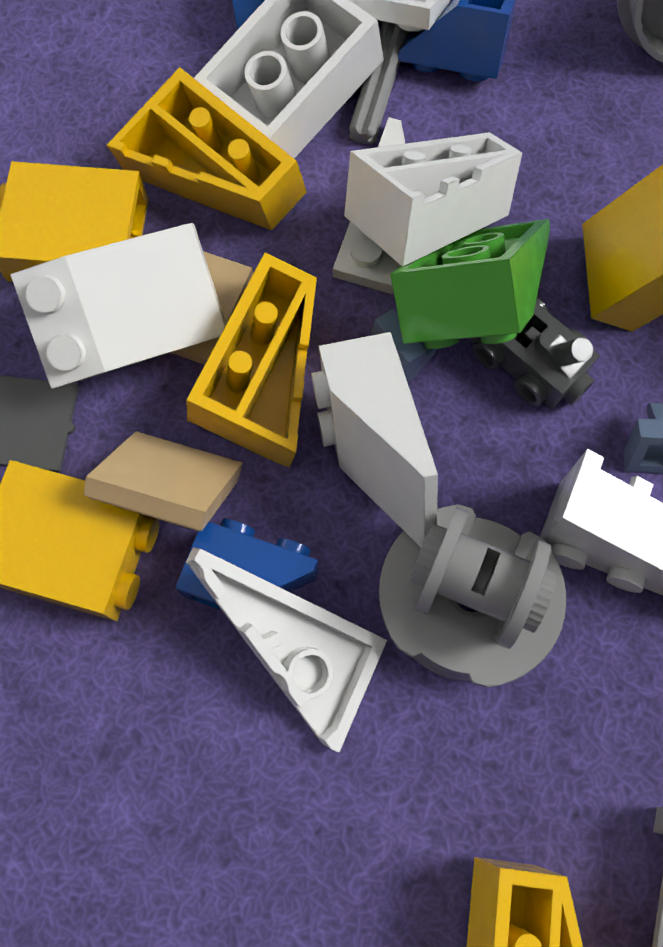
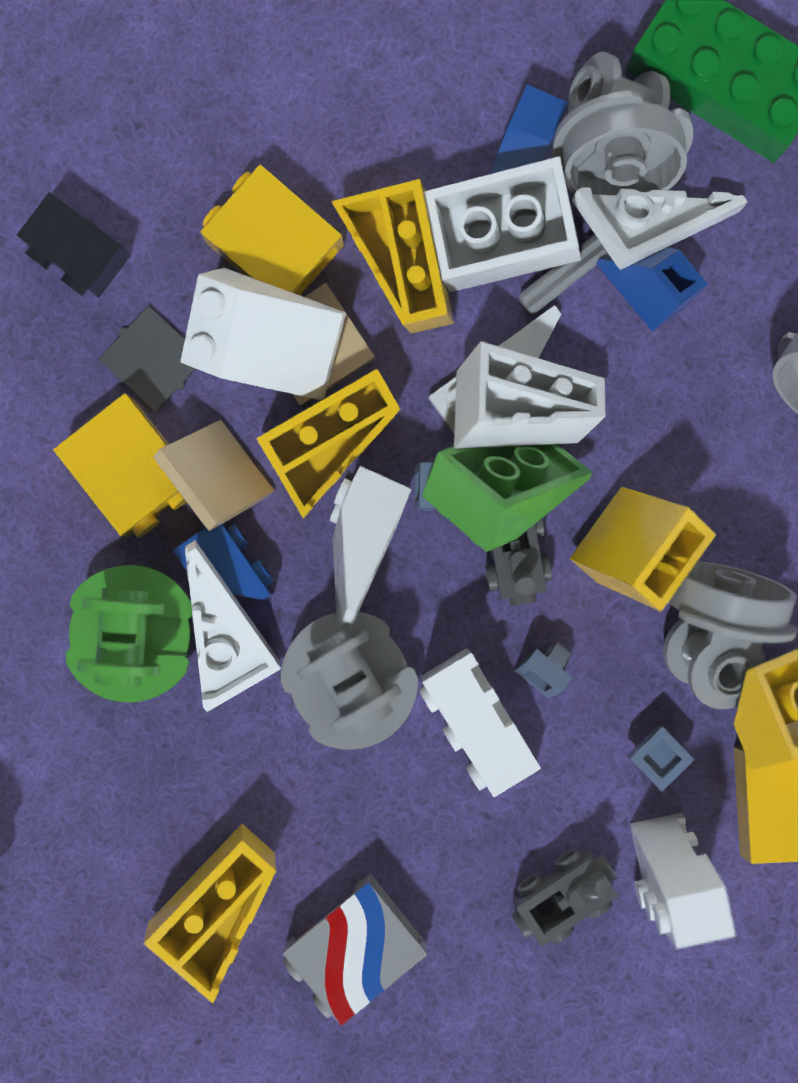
camera: 35 degrees right, 15 degrees up
none -> bright green piece [66,565,193,702]

